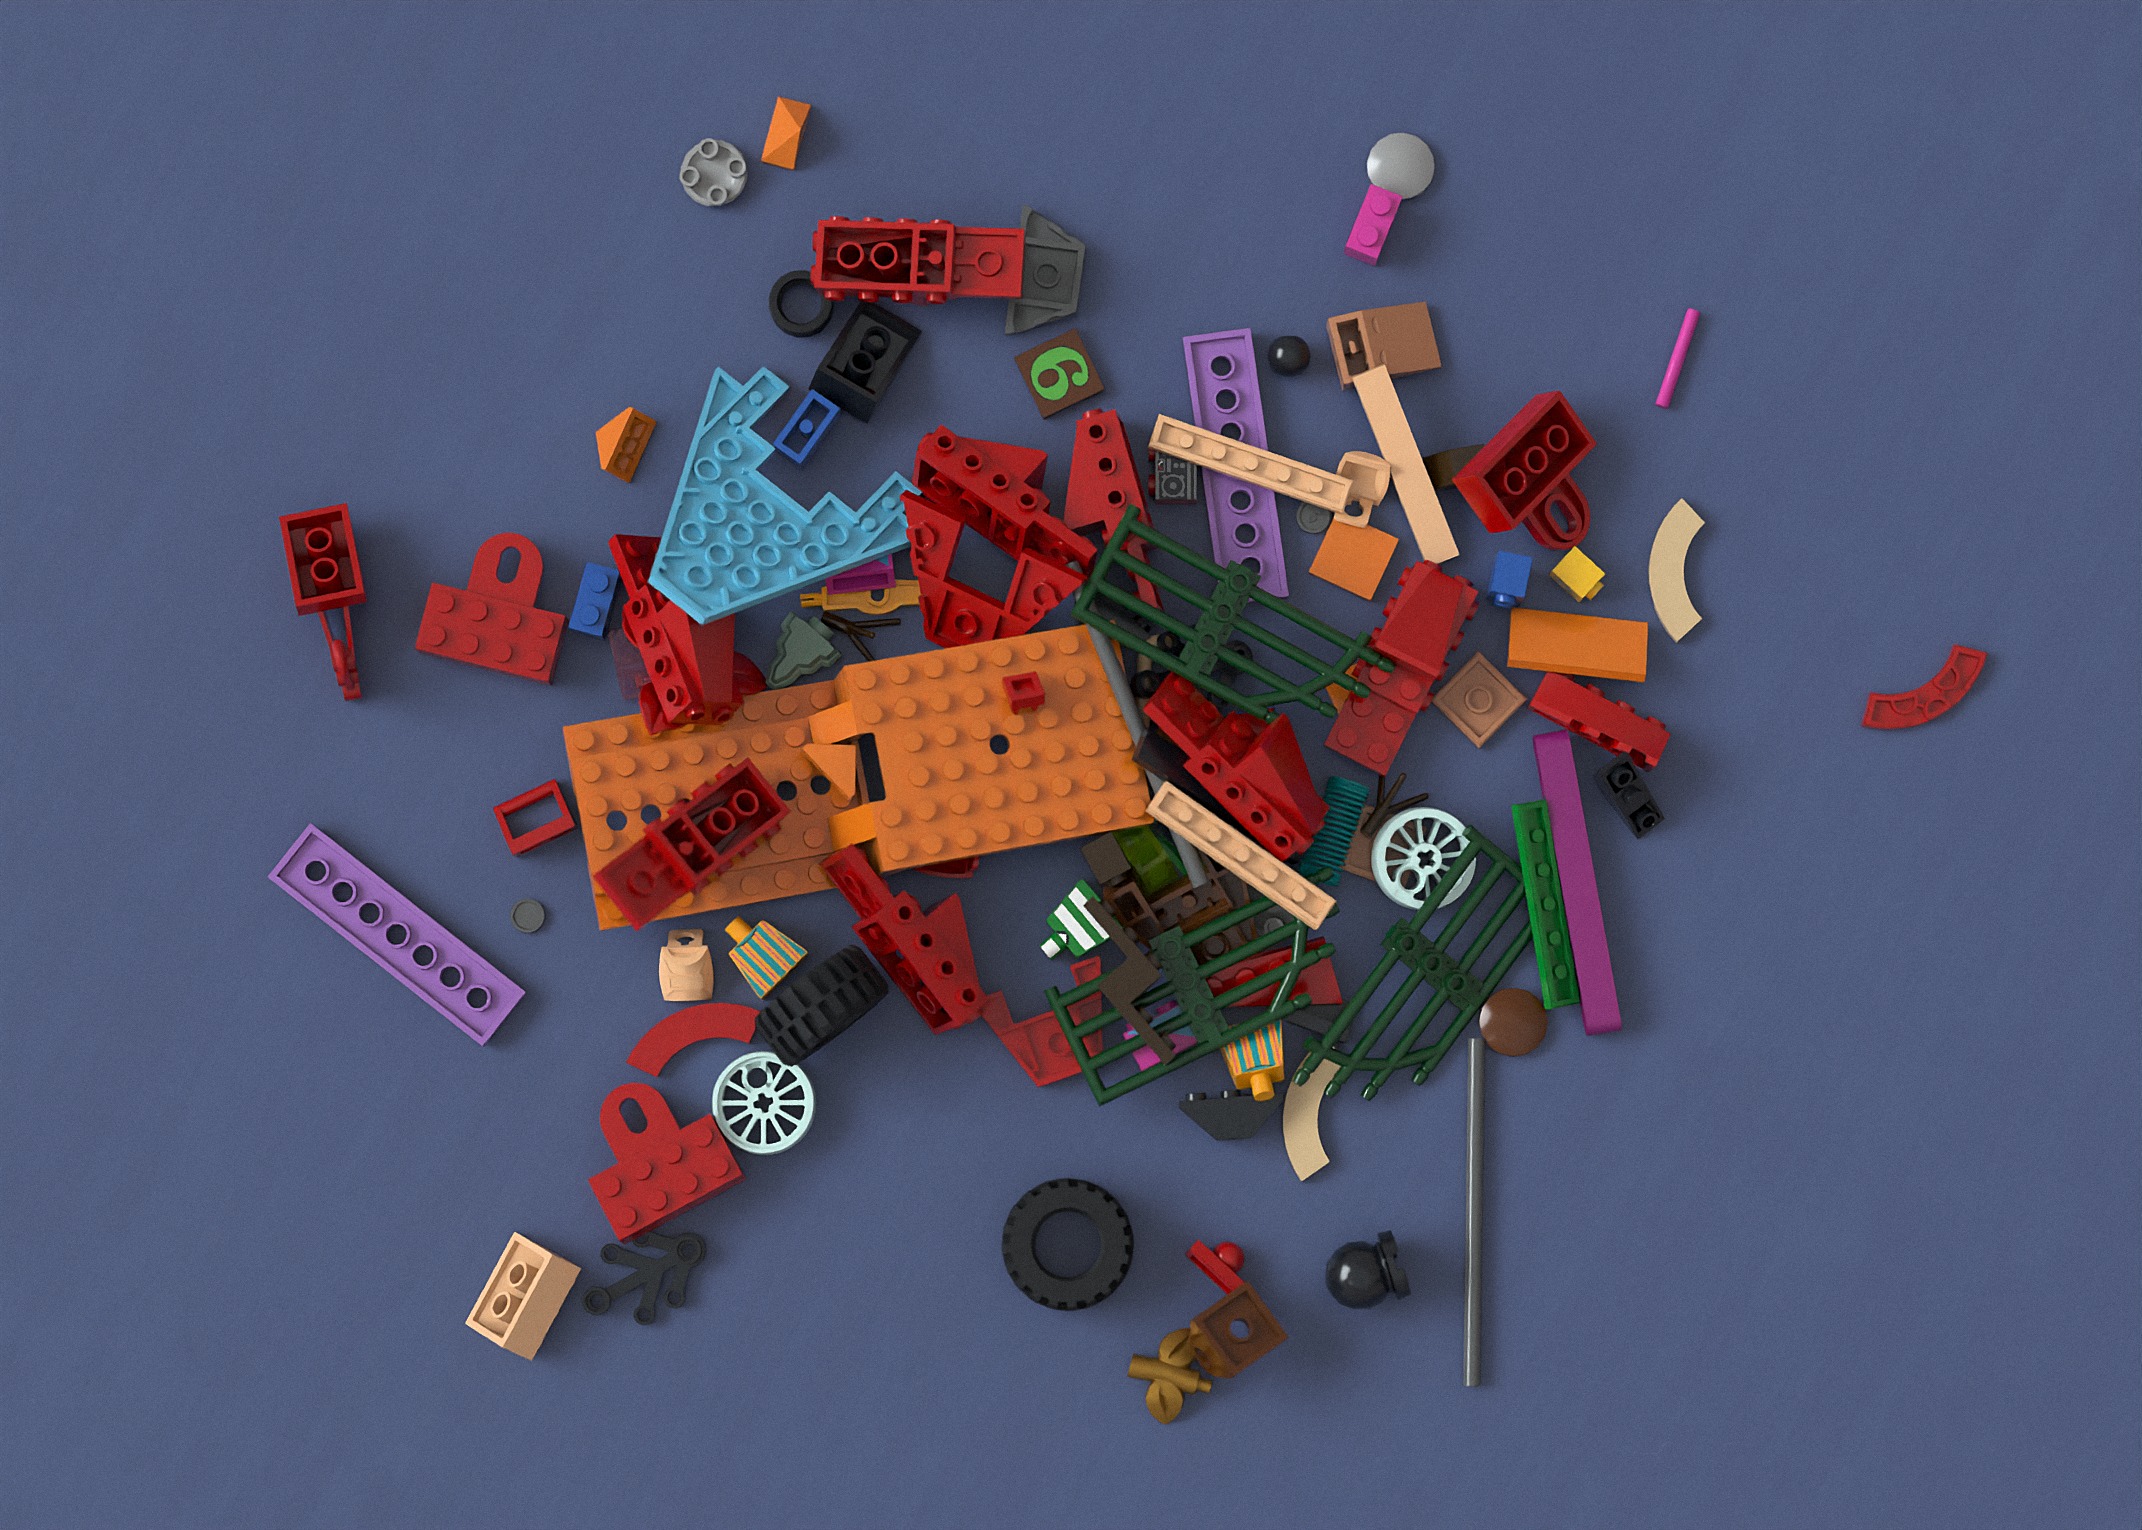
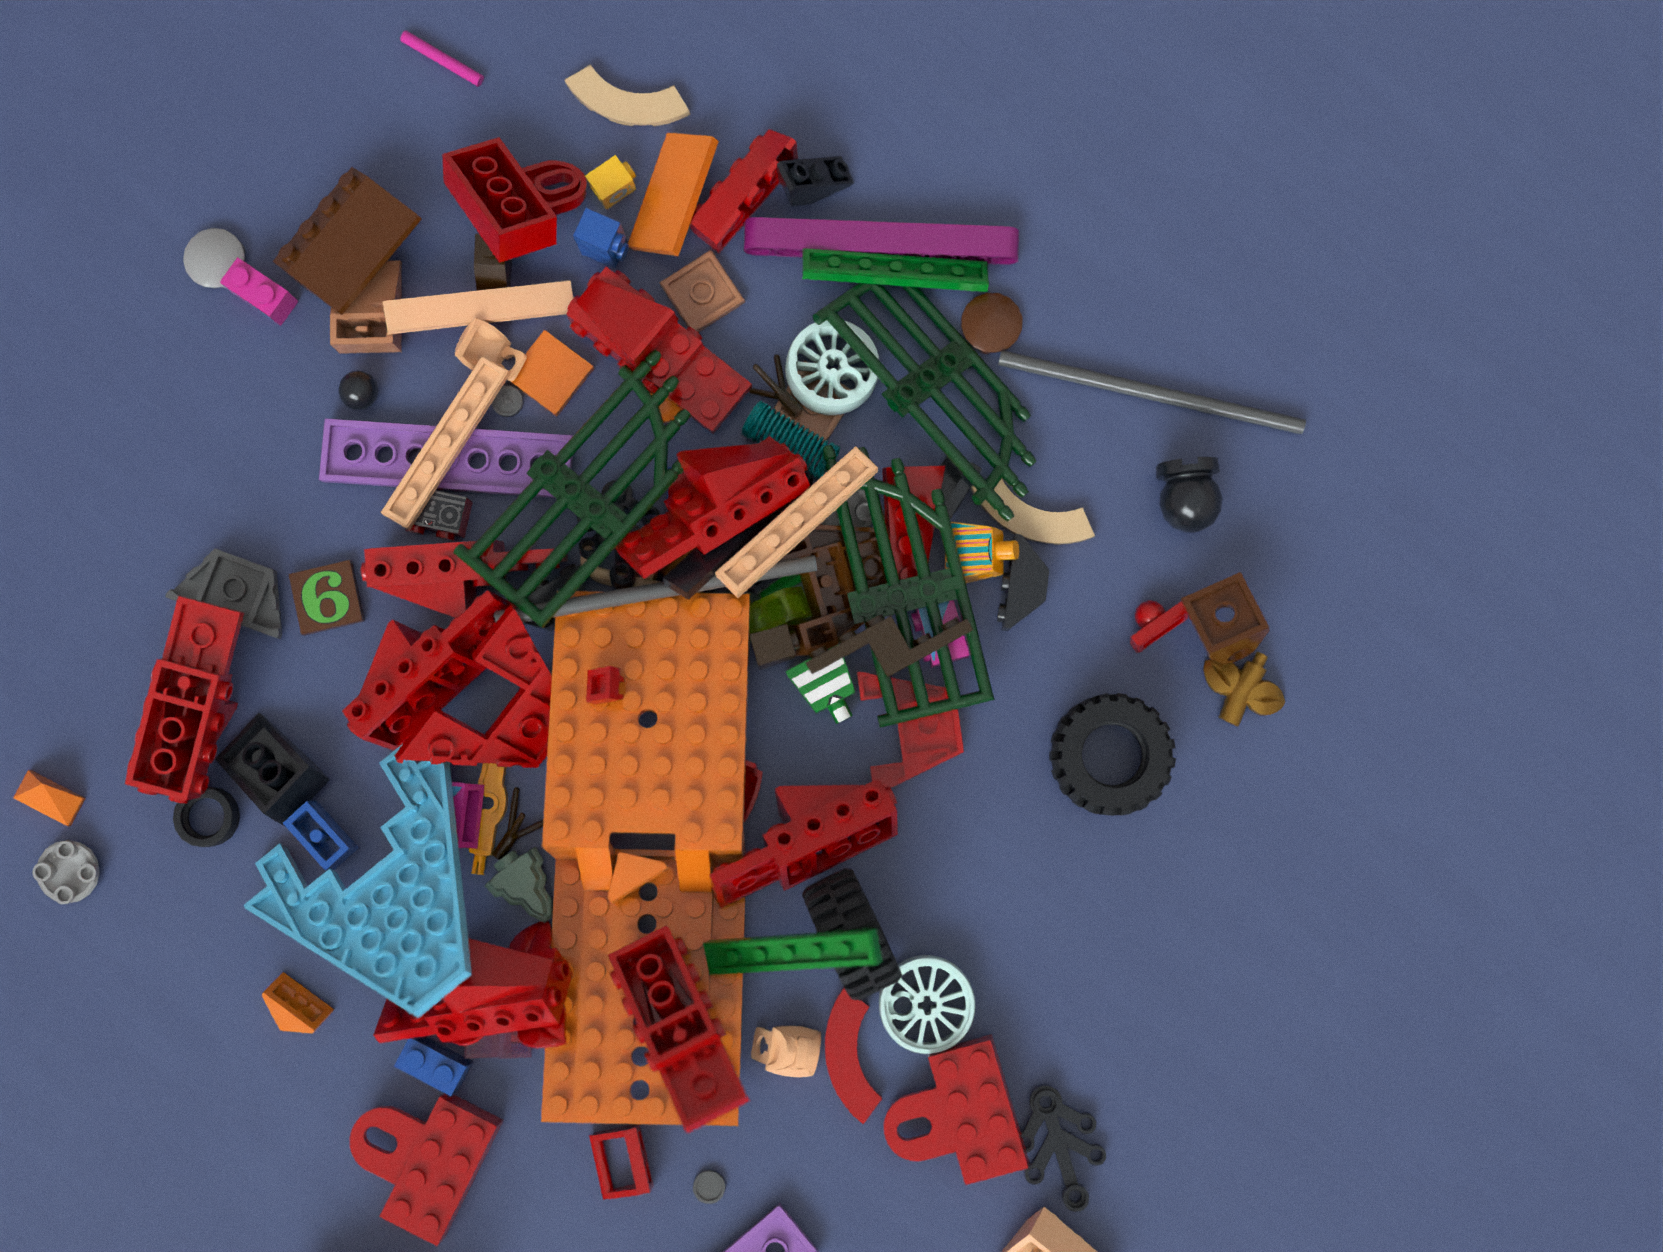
camera: 75 degrees left, 0 degrees up
torso [725,916,809,1000] -> none
none -> reddish brown slope [273,167,422,315]
none -> green tile [703,928,883,975]

